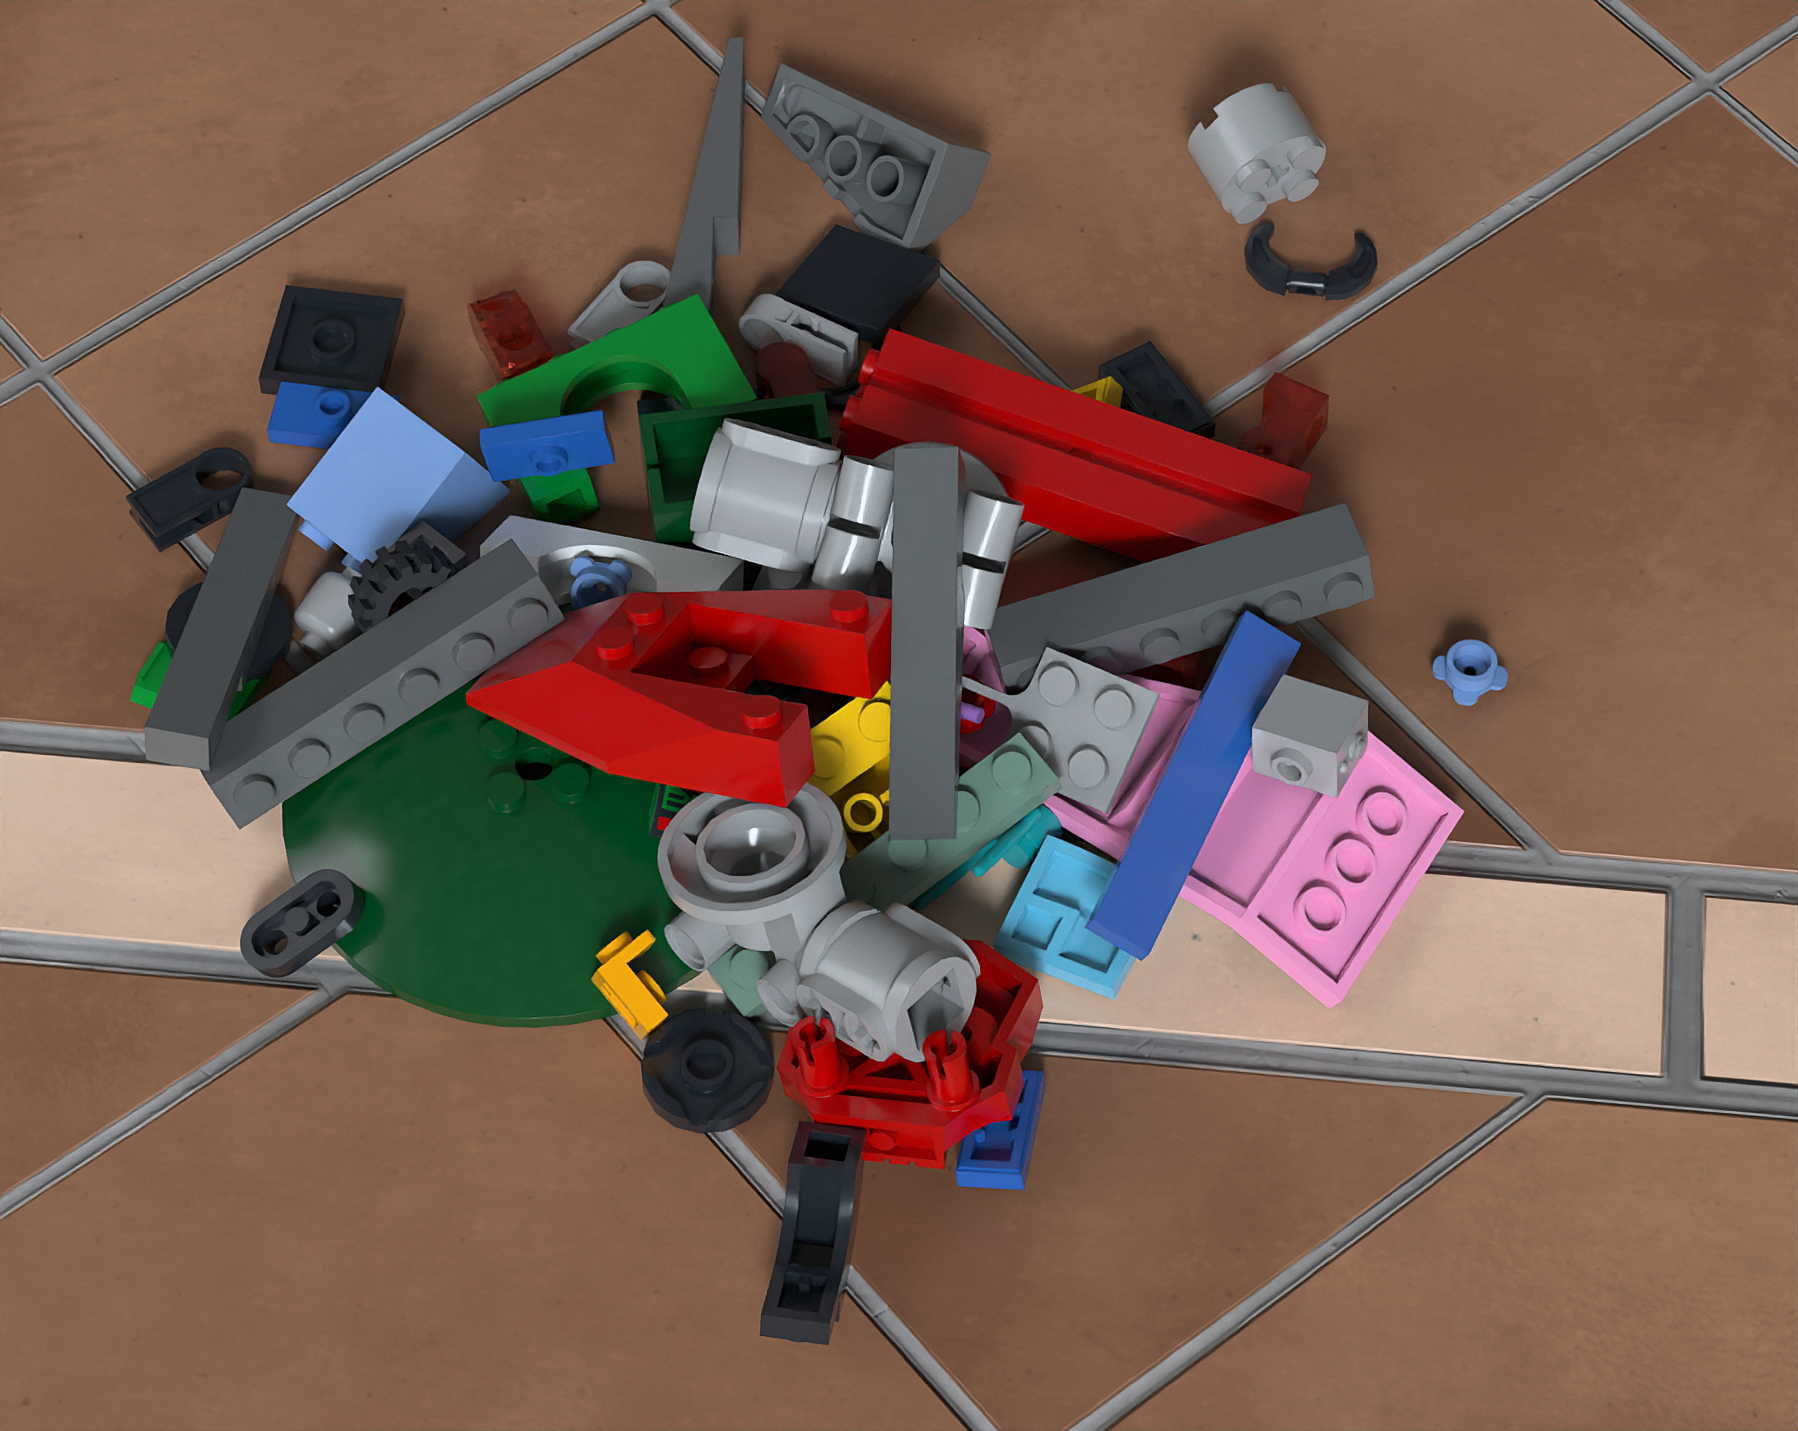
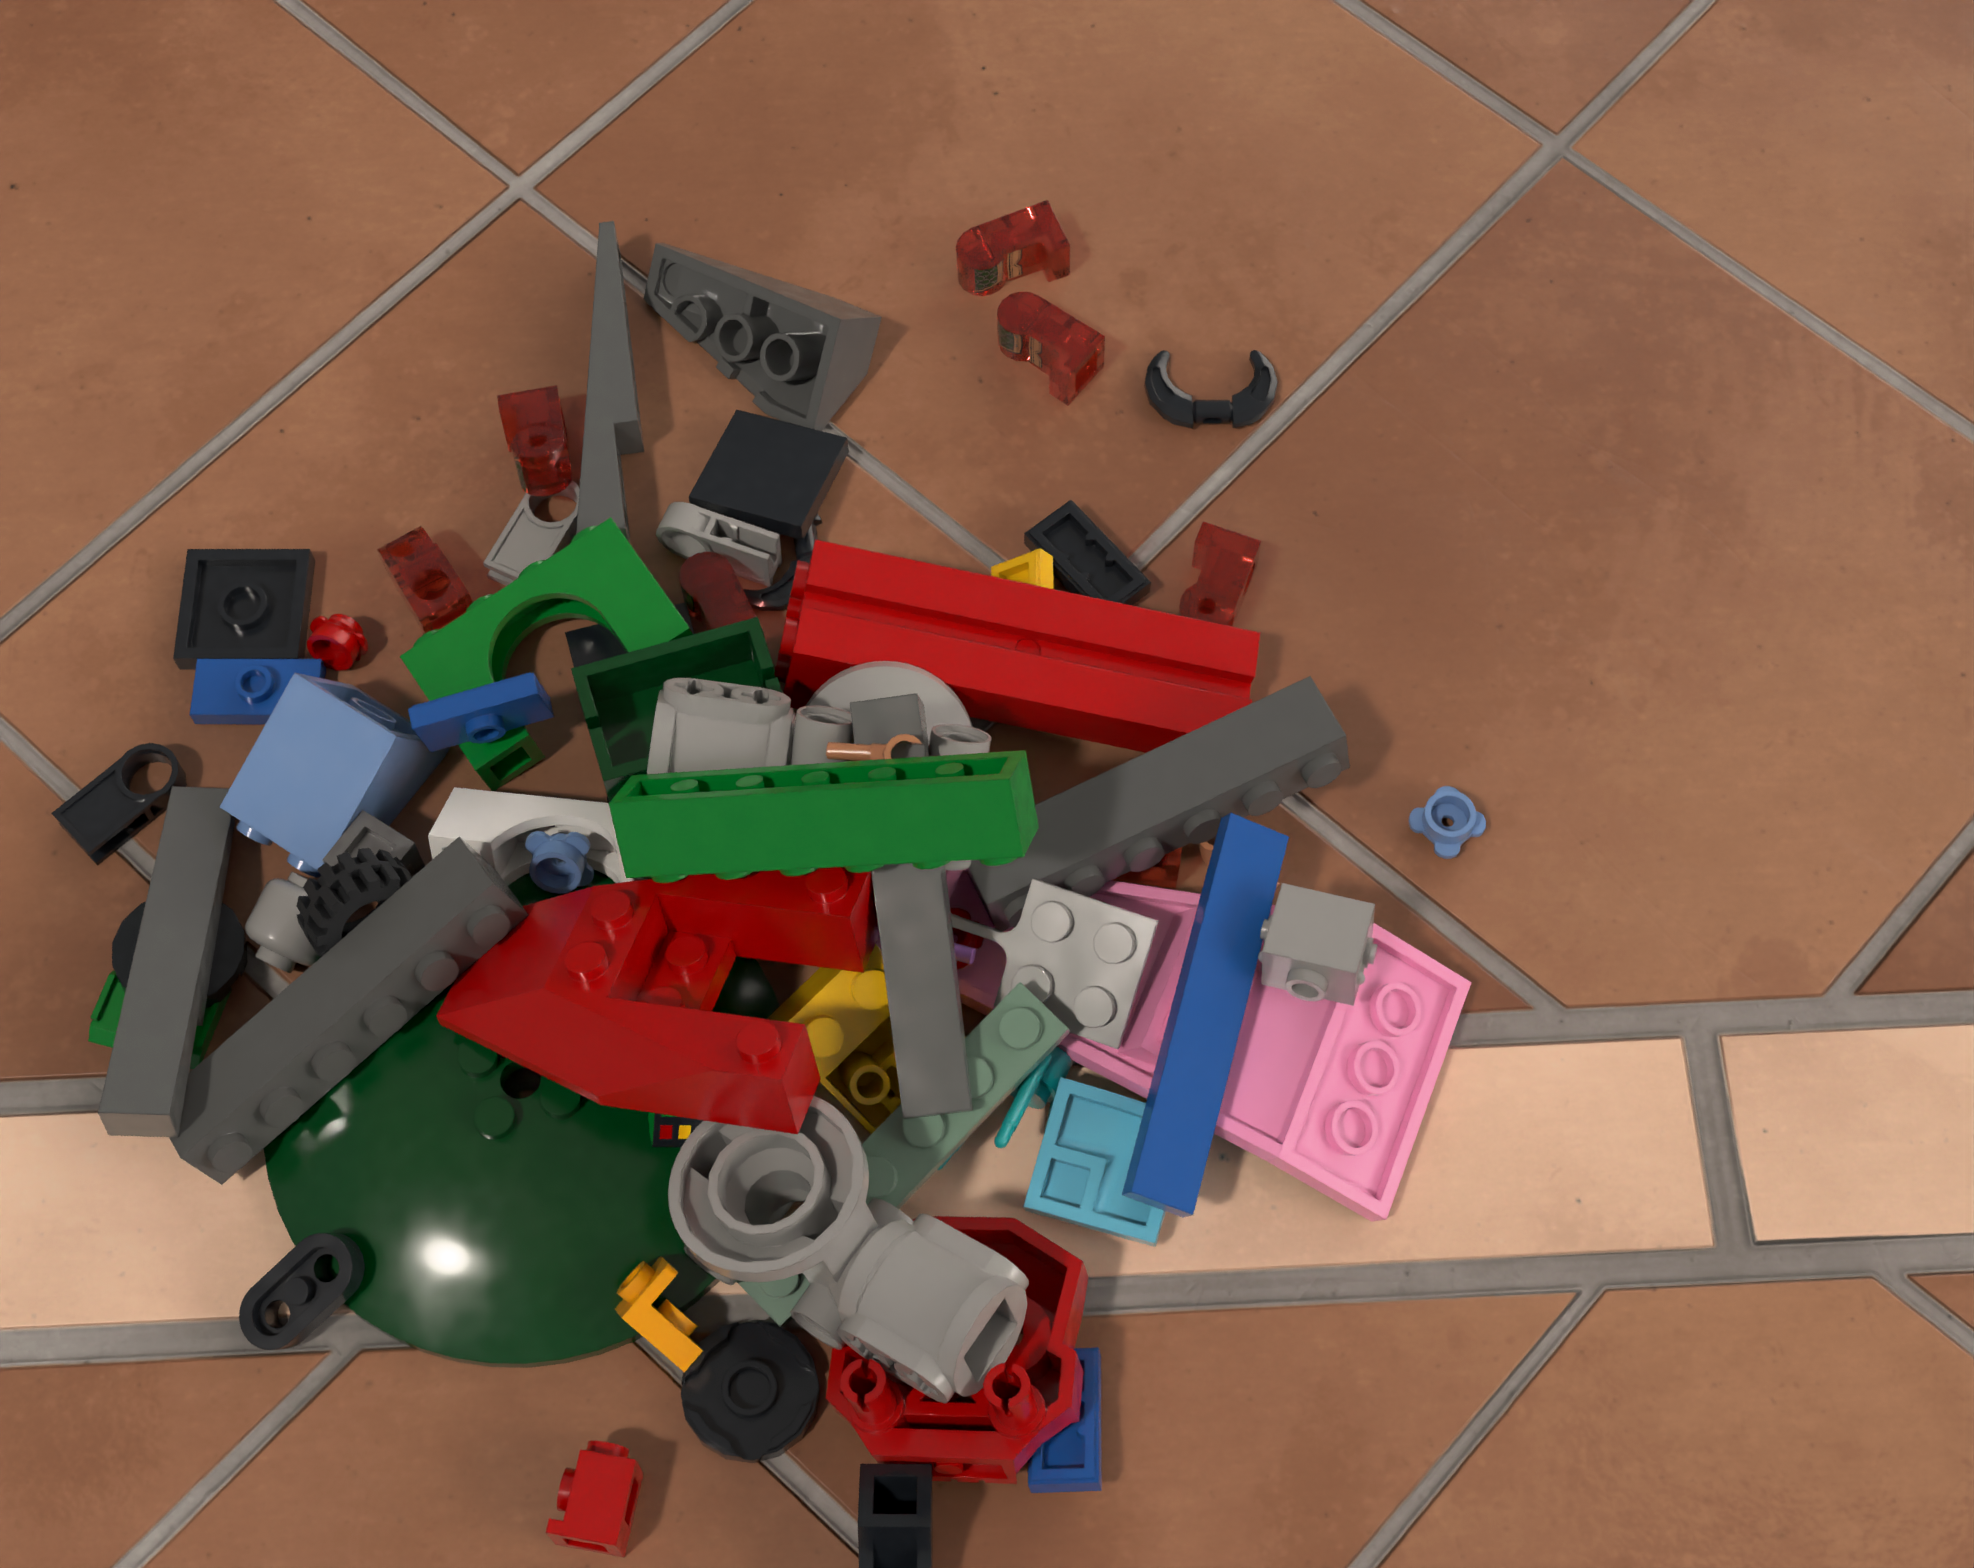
camera: 10 degrees left, 10 degrees up
light grey brick [1188,83,1326,224] -> none
none -> red plate [307,614,368,671]
none -> clear red leg [497,385,573,496]
none -> red brick [545,1440,644,1558]
none -> green brick [608,750,1039,883]
none -> nougat hand [826,734,922,761]
none -> clear red leg [956,200,1070,296]
none -> clear red leg [997,292,1105,406]

